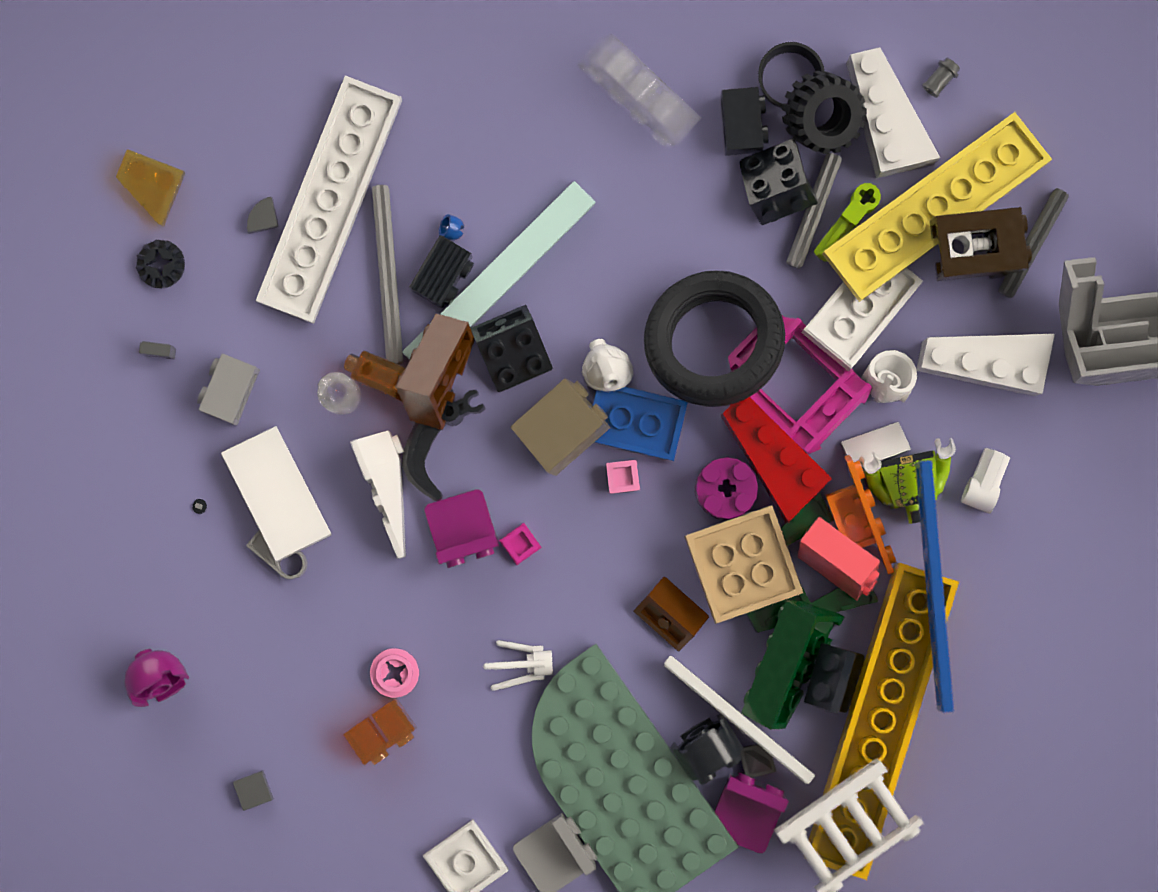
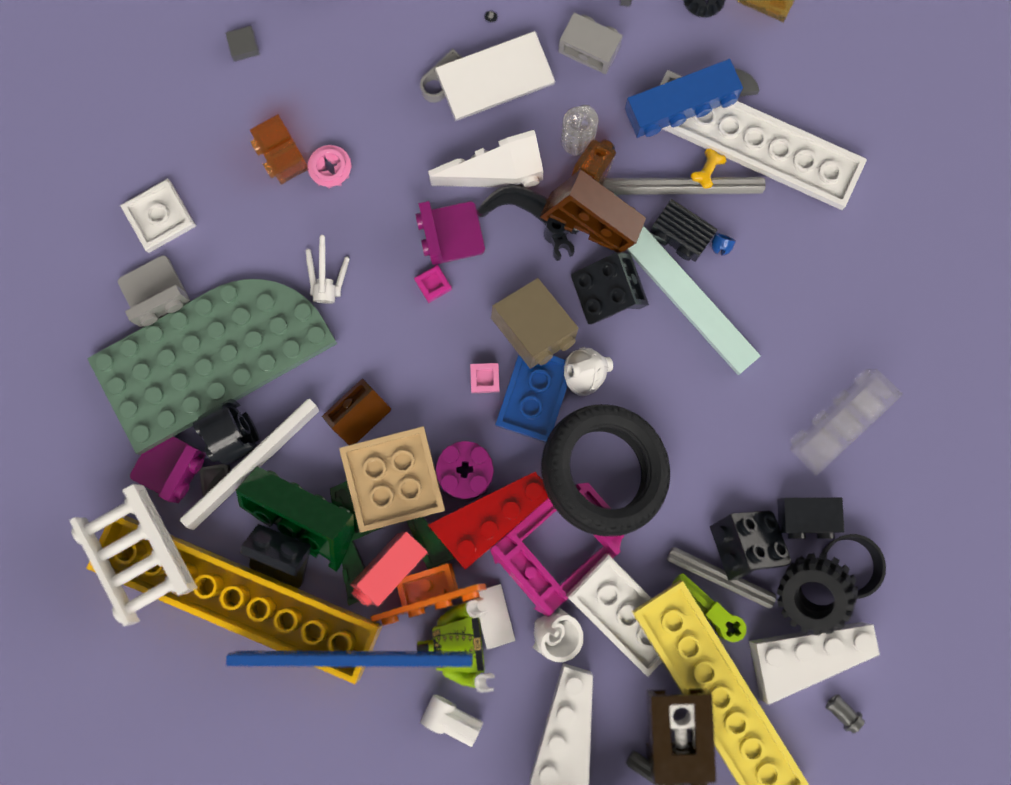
camera: 100 degrees right, 5 degrees down
none -> blue brick [625,59,743,138]
none -> yellow piece [690,148,727,189]

